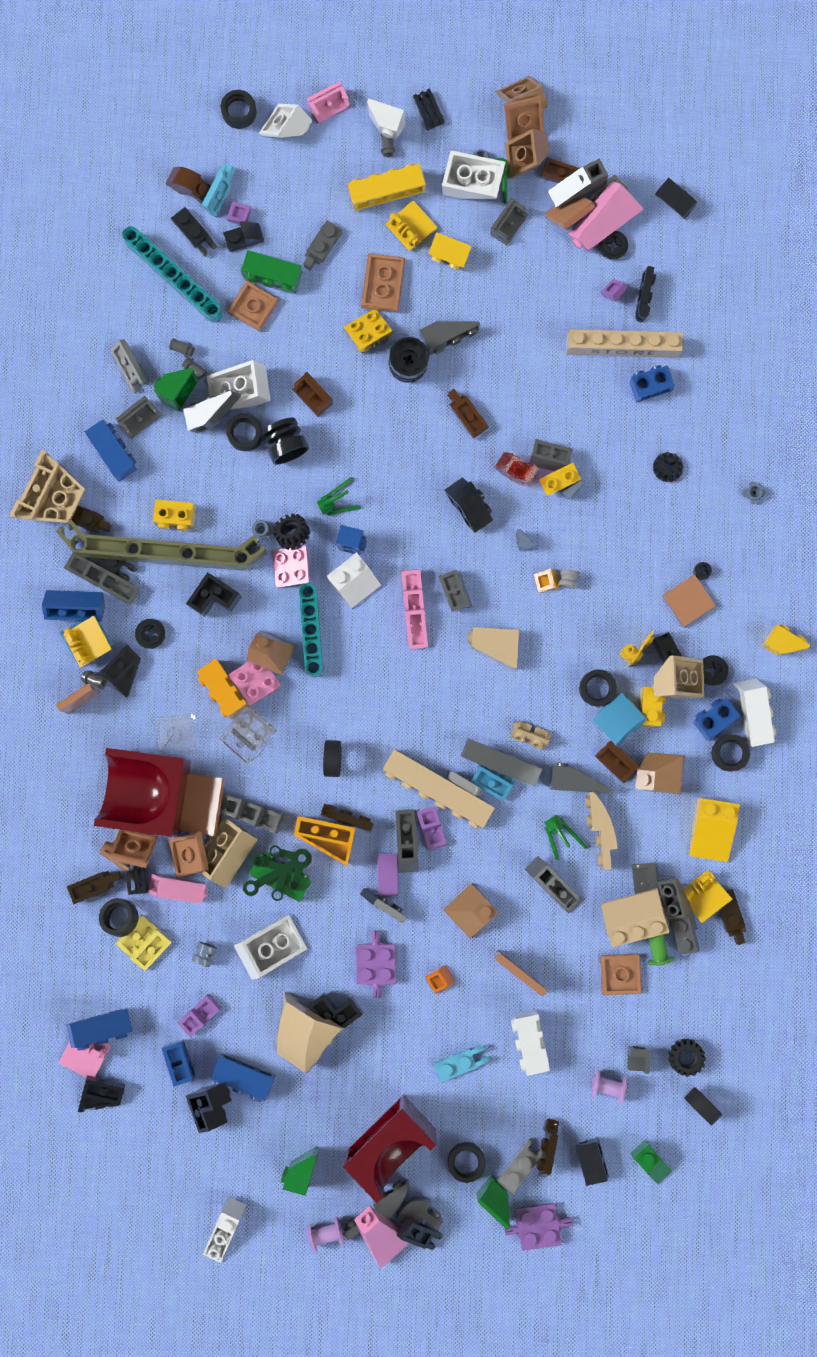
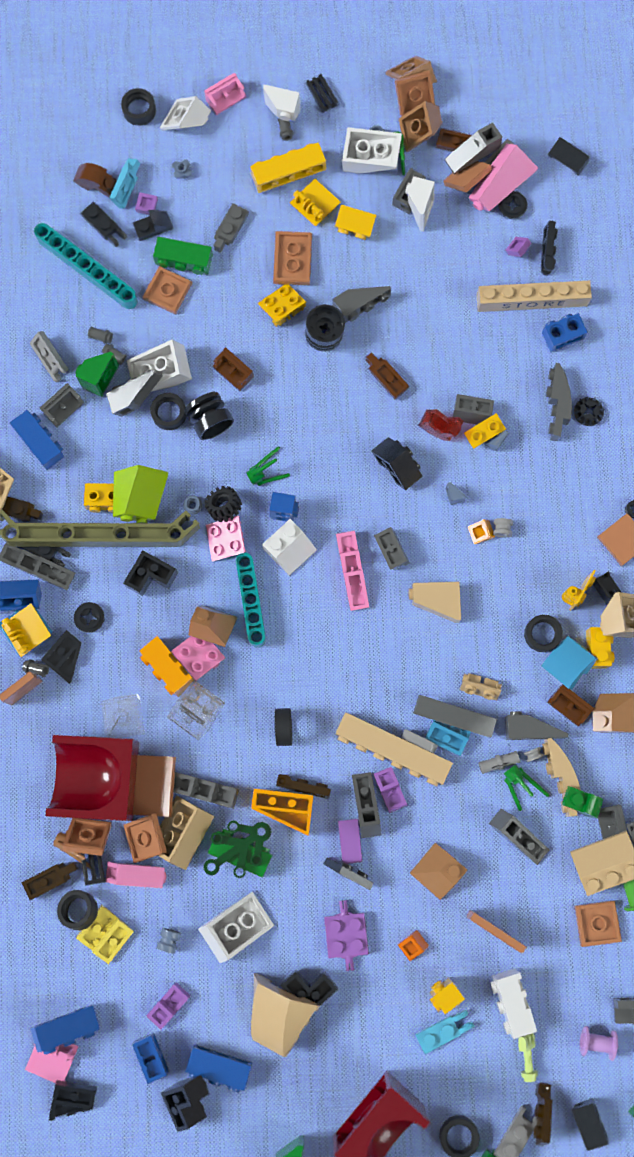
camera: 10 degrees left, 5 degrees down
none -> lime slope [113,465,168,523]
none -> sand blue plate [172,159,192,179]
none -> white slope [405,176,435,232]
none -> yellow brick [429,977,465,1015]
none -> light grey pin [478,751,520,774]
none -> yellowish green hinge [518,1033,538,1082]
none -> light grey bush [524,747,544,762]
none -> dark grey slope [546,363,572,441]
none -> green brick [562,786,604,819]

